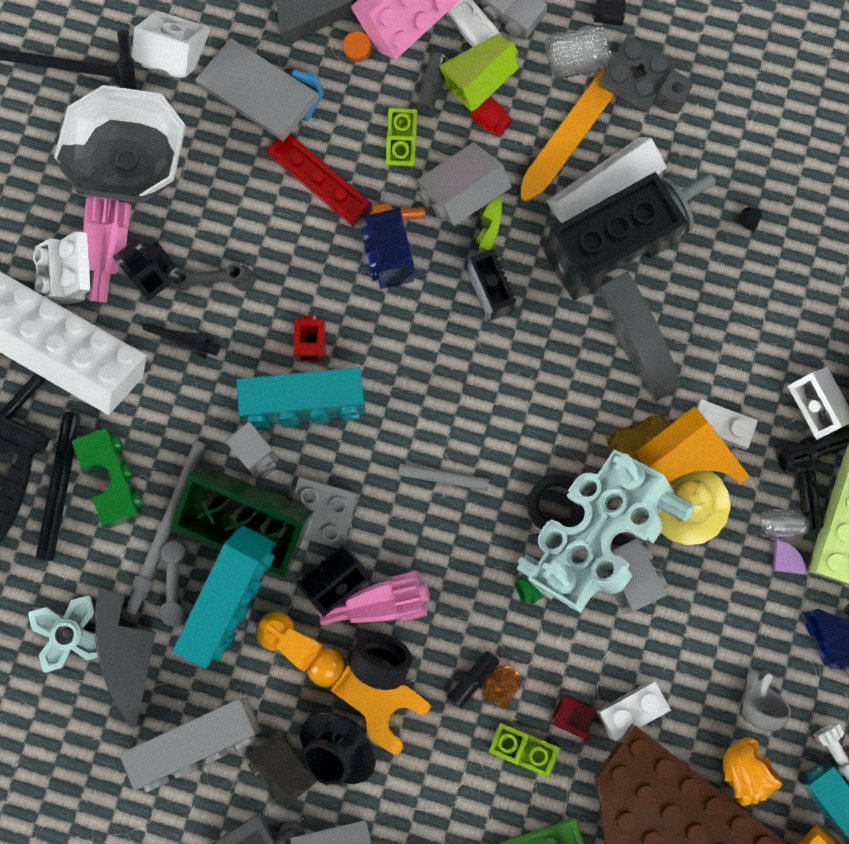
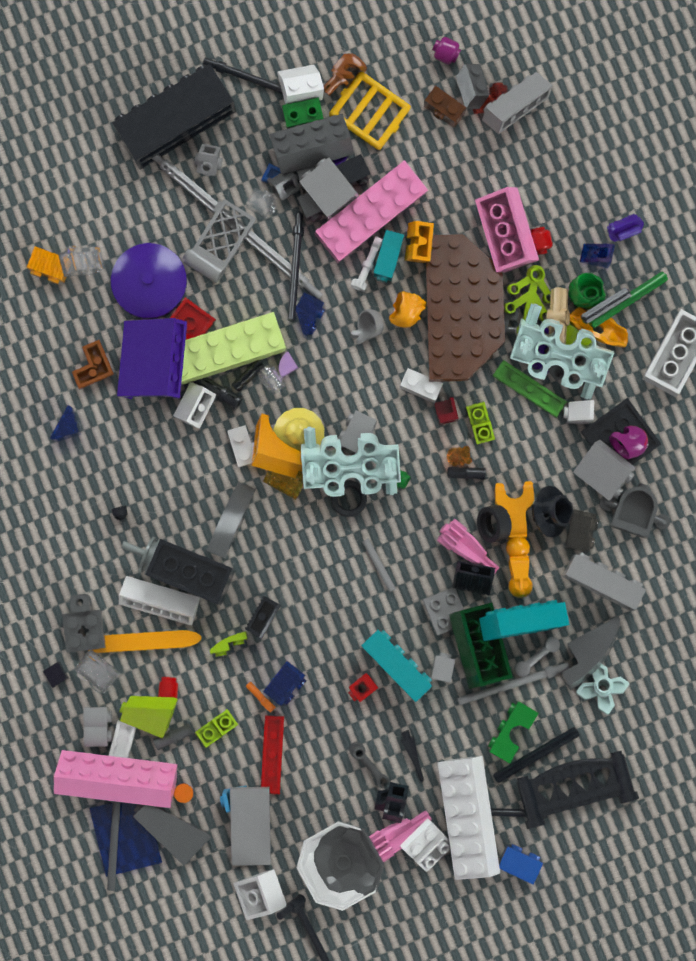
camera: 120 degrees left, 5 degrees up
light grey brick [416,142,512,226] -> none

